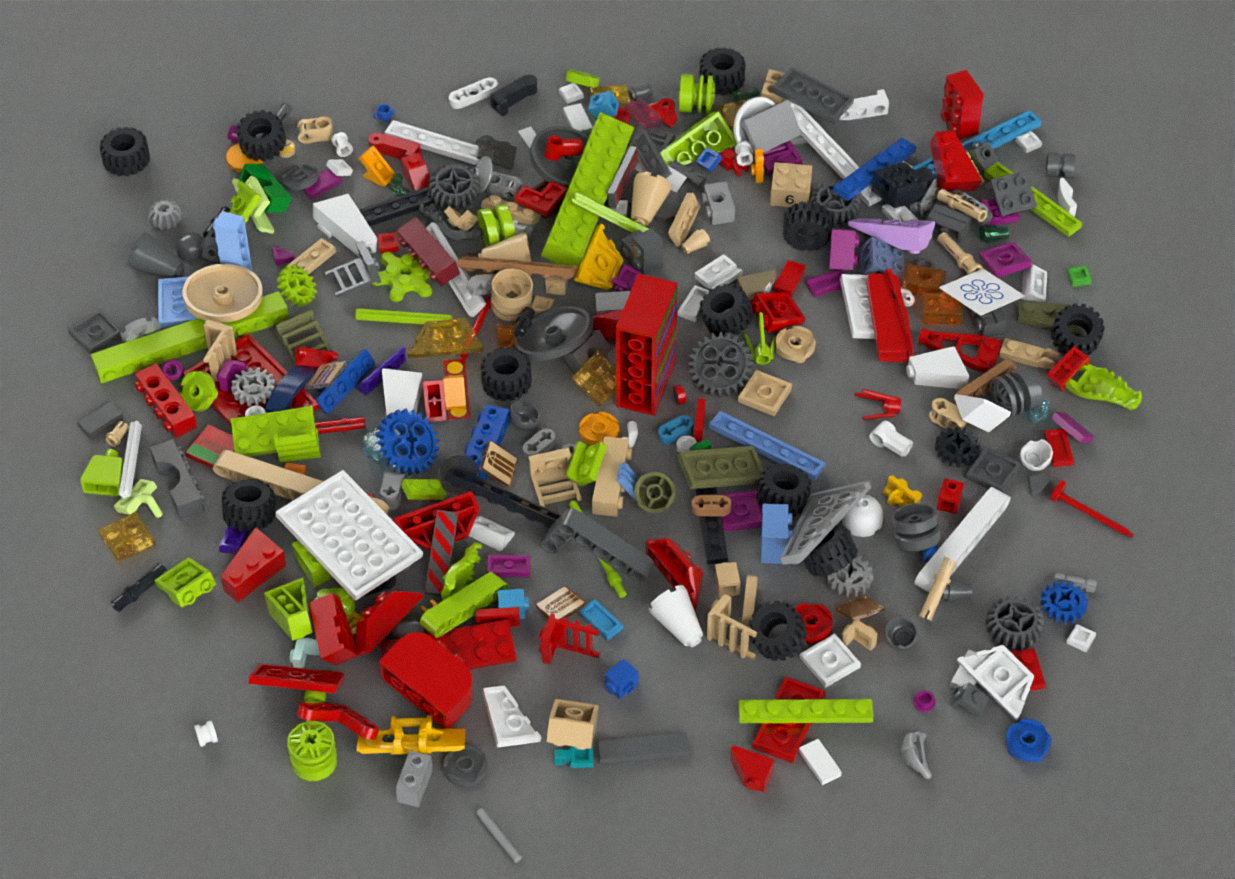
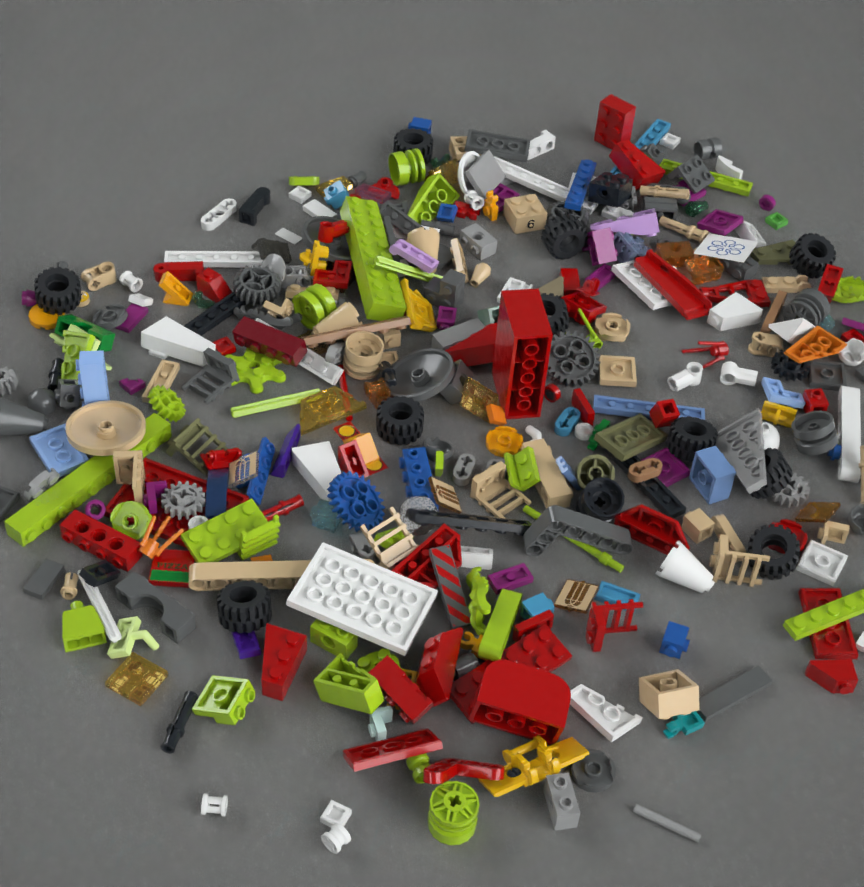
camera: 30 degrees left, 5 degrees down
blue plate [373,104,395,122] -> none
none -> black plate [79,560,121,587]
none -> orange plant [139,516,184,559]
none -> white bush [201,793,228,817]
none -> yellow hips [299,240,329,276]
none -> white tile [320,800,352,827]
none -> tan plate [360,506,419,571]
none -> lavender plate [389,239,439,274]
none -> blue brick [408,117,432,134]
none -> lime tile [435,451,444,476]
none -> orange tile [486,404,507,426]
none -> black wheel [576,477,625,523]
none -> red hinge [577,278,600,298]
none -> red brick [649,399,680,428]
none -> white piece [667,362,703,392]
none -> magenta tile [759,194,776,211]
none -> light blue plate [761,377,805,409]
none -> orange wedge [784,325,847,363]

